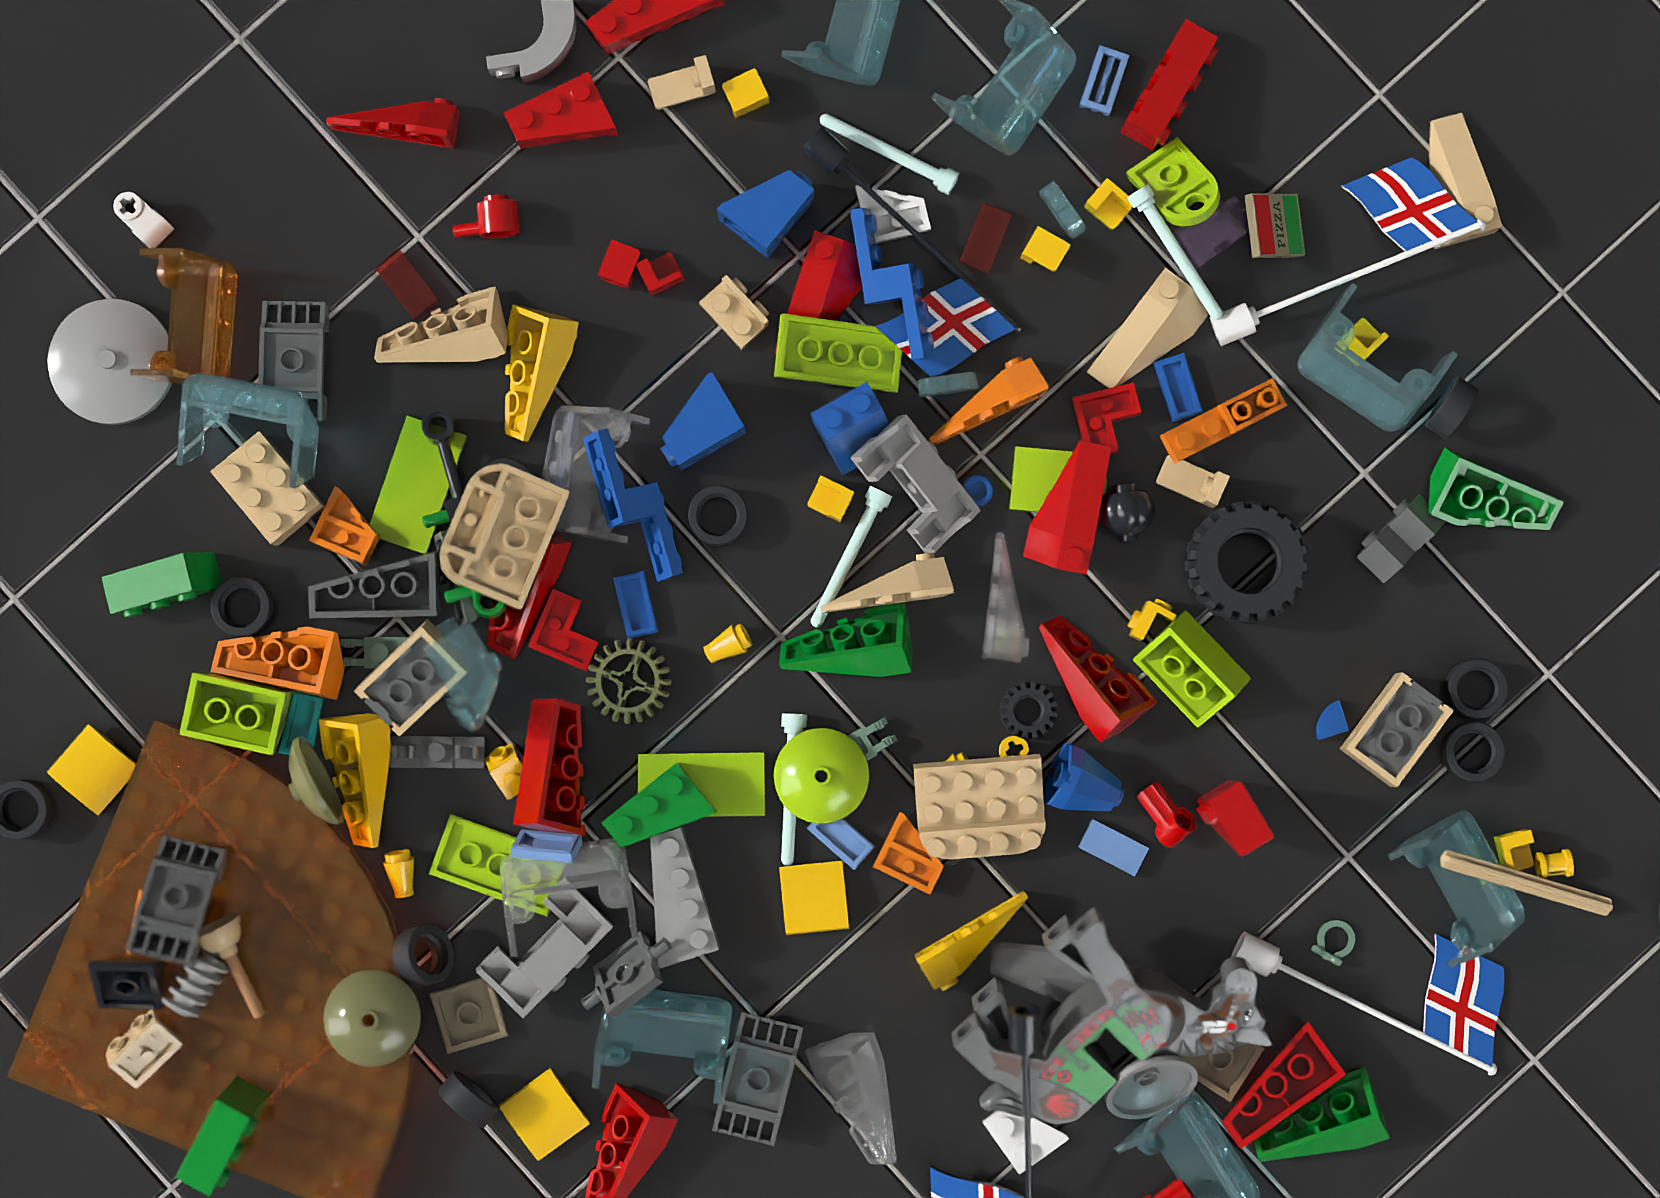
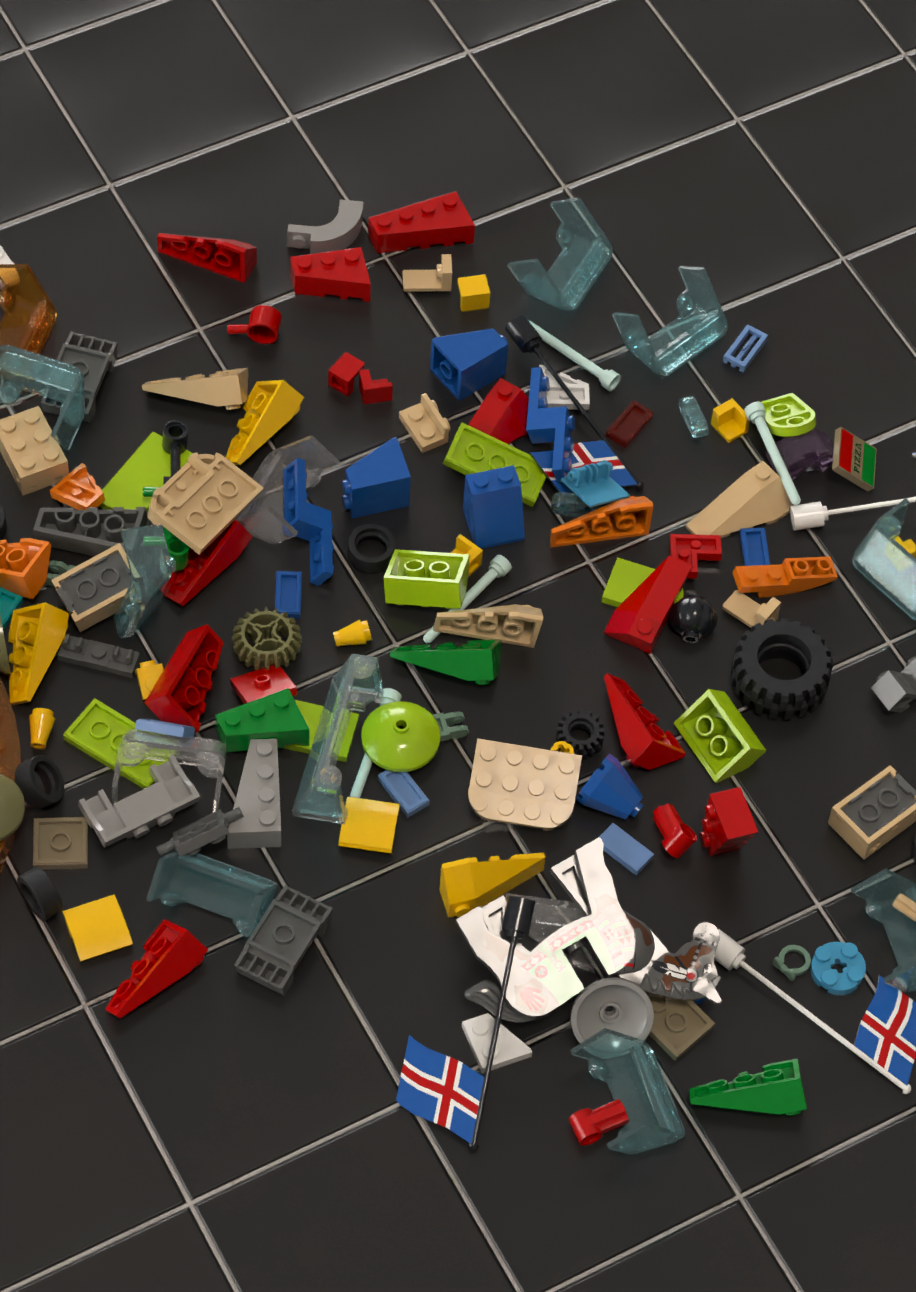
camera: 10 degrees right, 30 degrees down
clear red tile [376,250,439,320] -> none
red plate [528,589,599,671] -> none
clear wedge [805,1032,897,1164] -> none
light grey bracket [851,414,981,553] -> none
orange wing [873,812,944,895] -> none
blue tile [962,475,993,507] -> none
clear wedge [982,532,1029,663] -> none
yellow panel [1021,226,1071,272] -> none
red wedge [1120,19,1219,151] -> none
yellow bracket [1127,599,1177,641] -> none
red wedge [1221,1022,1346,1149] -> none
blue tile [1316,700,1349,740] -> none
none -> red plate [230,665,298,704]
none -> clear windscreen [292,654,384,824]
none -> lime slope [383,549,470,609]
none -> dark azure hinge [561,460,630,507]
none -> dark azure plate [810,942,866,995]

